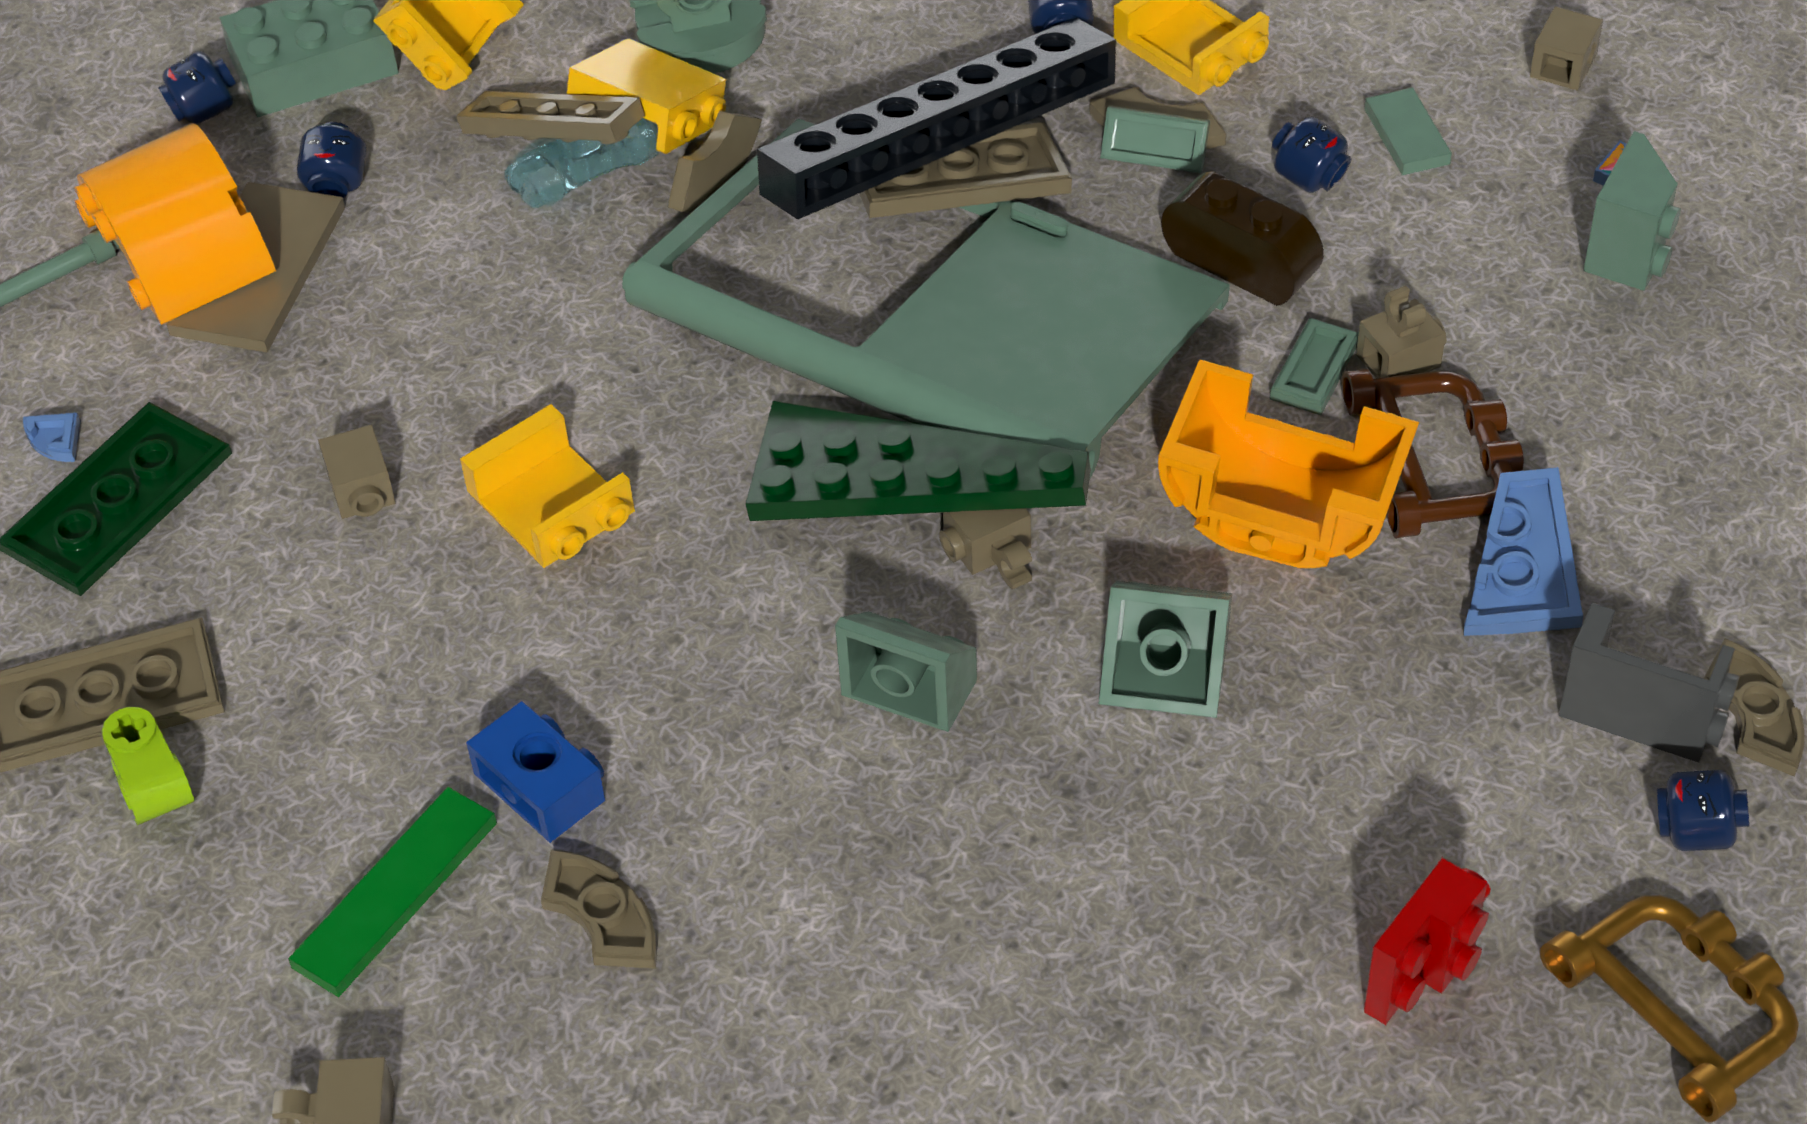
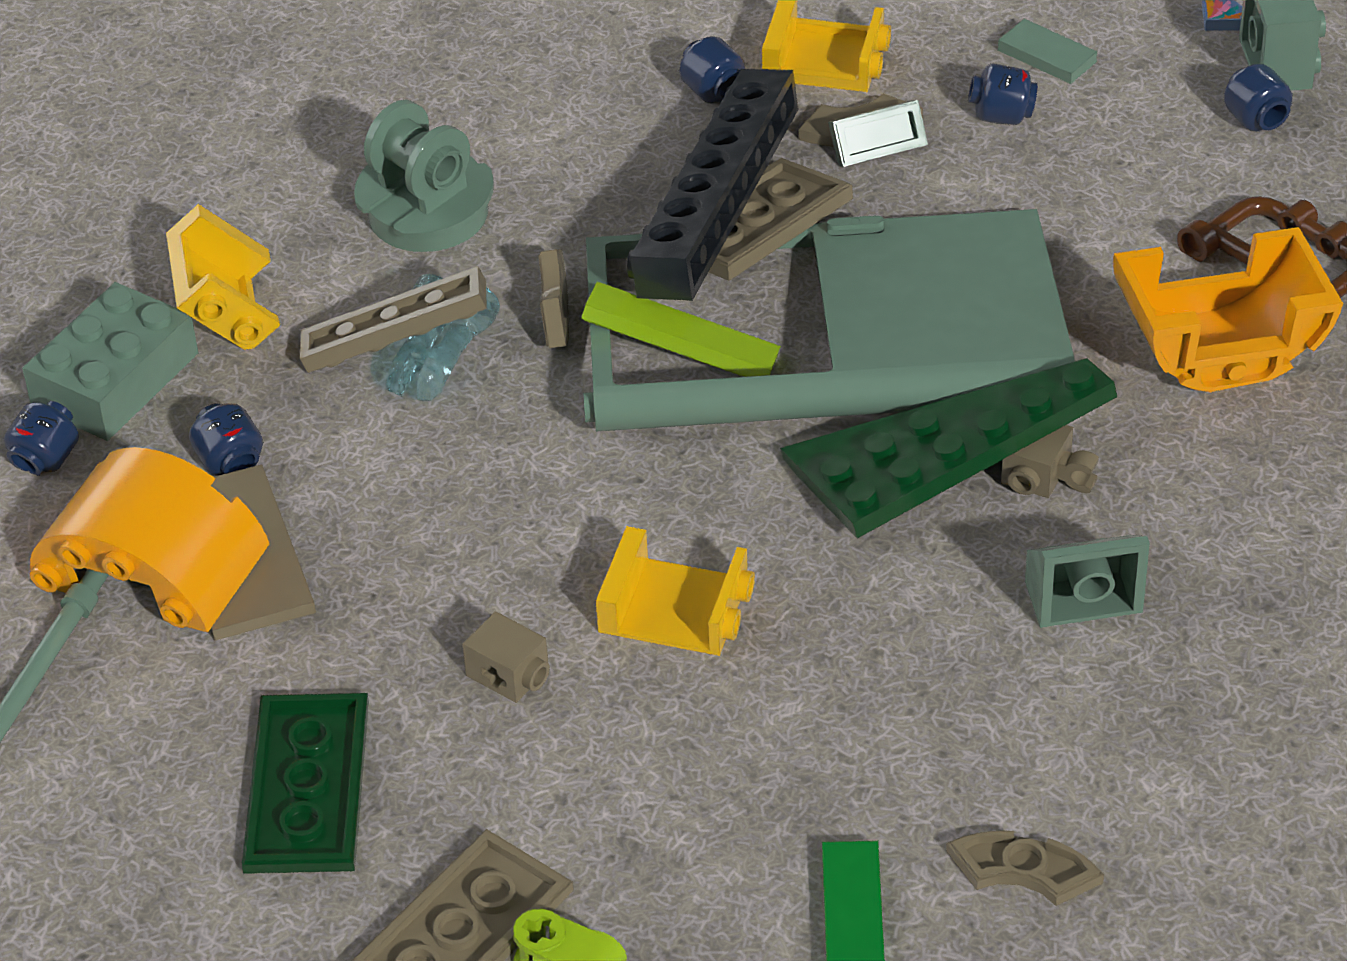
camera: 35 degrees left, 5 degrees down
medium blue tile [23,413,81,462] -> none
blue brick [466,701,605,843] -> none
yellow panel [567,38,726,154] -> none
sand green slope [1099,580,1233,718] -> none
dark brown brick [1161,171,1324,306] -> none
sand green tile [1270,318,1359,415] -> none
dark tan brick [1356,285,1447,378] -> none
none -> lime tile [581,281,781,377]
none -> dark blue head [1224,64,1293,132]

